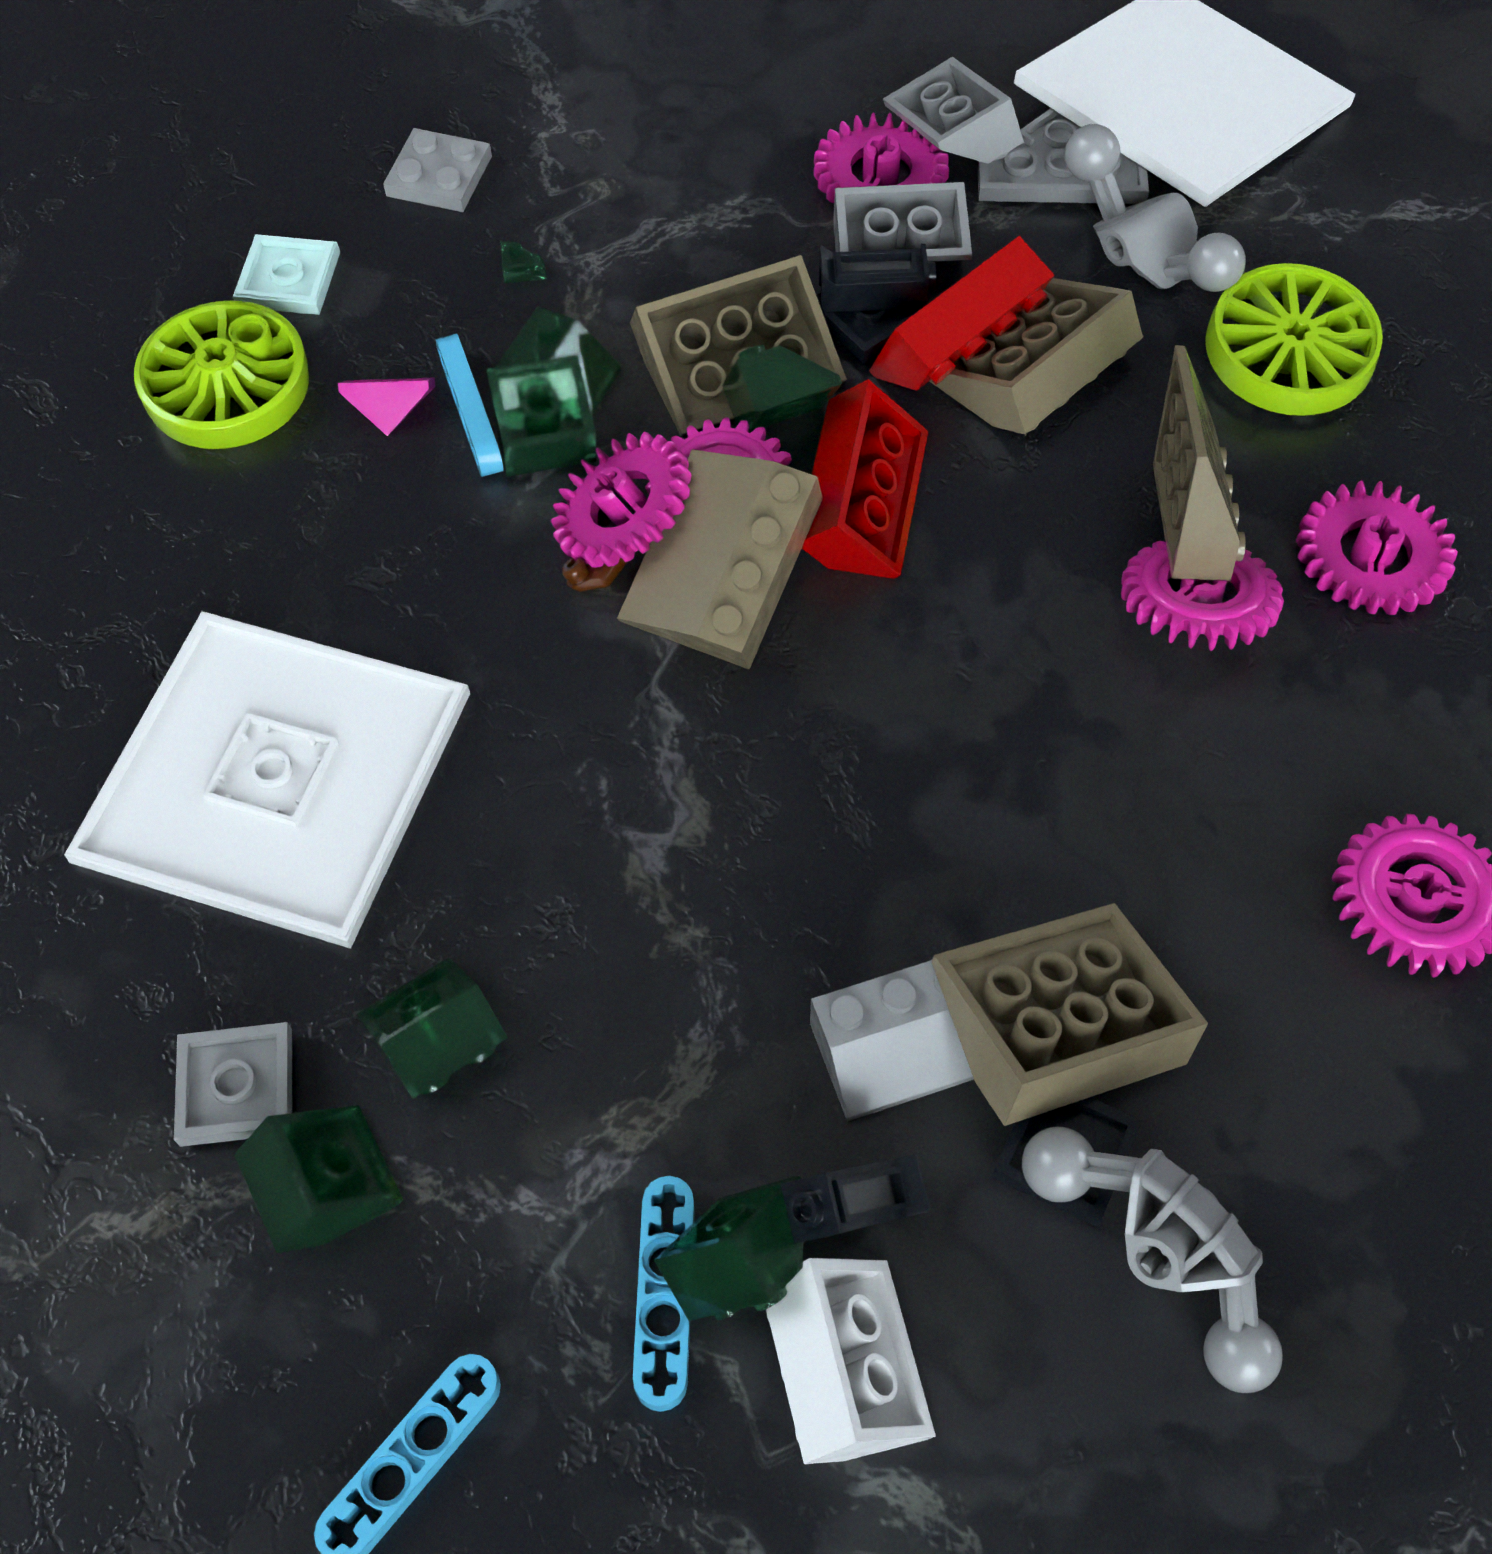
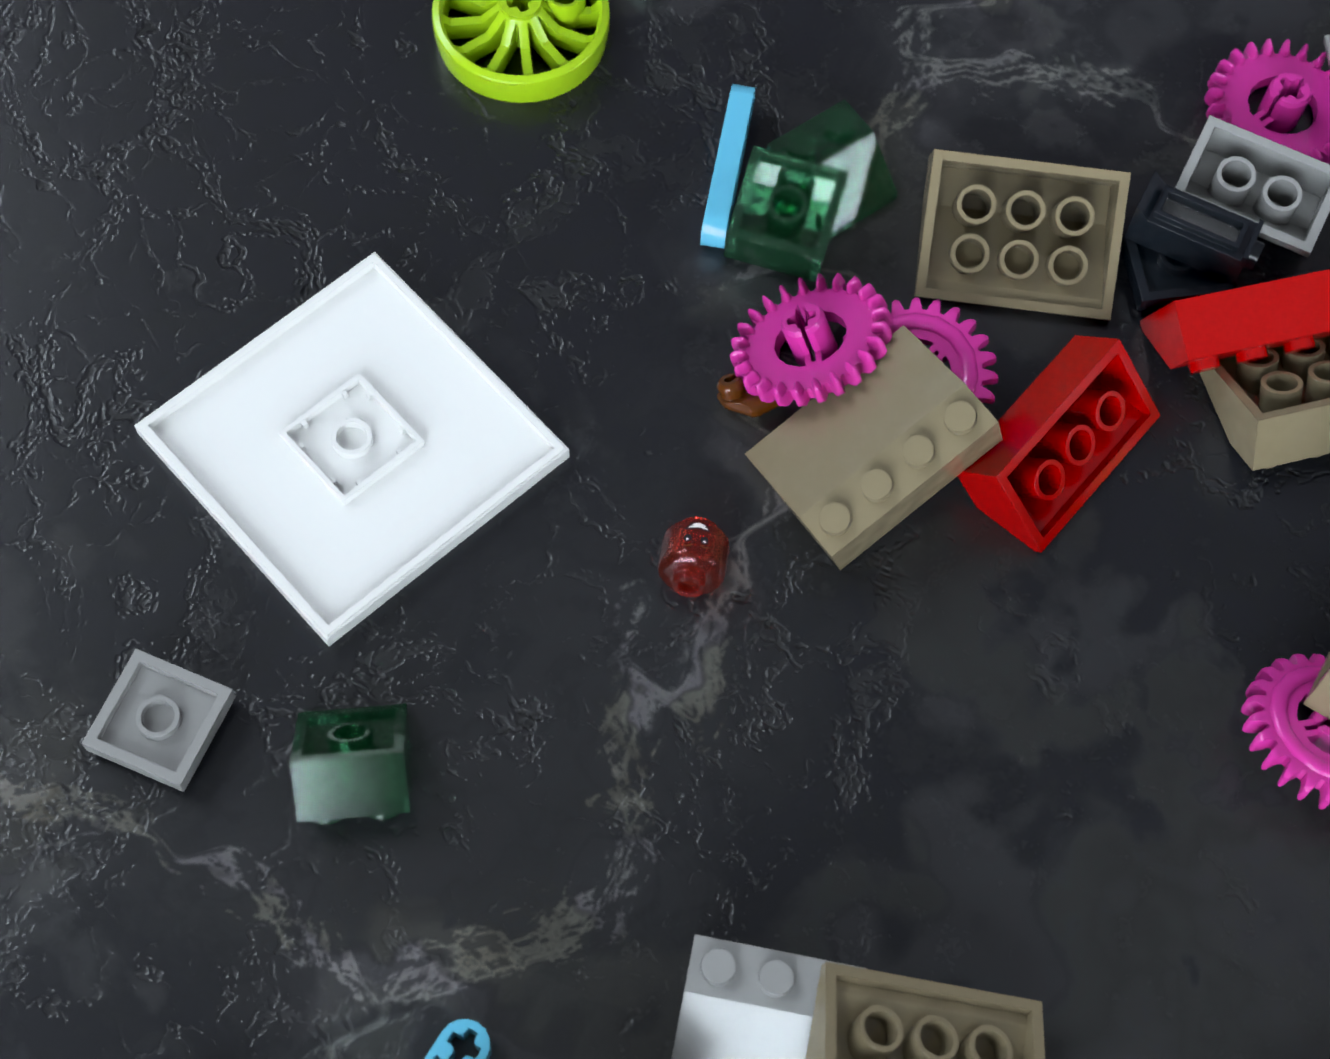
camera: 25 degrees right, 5 degrees up
clear green slope [234,1105,403,1253] -> none
slope [338,378,435,436] -> none
clear green tile [500,241,547,283] -> none
clear green slope [722,345,843,433] -> none
none -> clear red head [657,517,730,597]

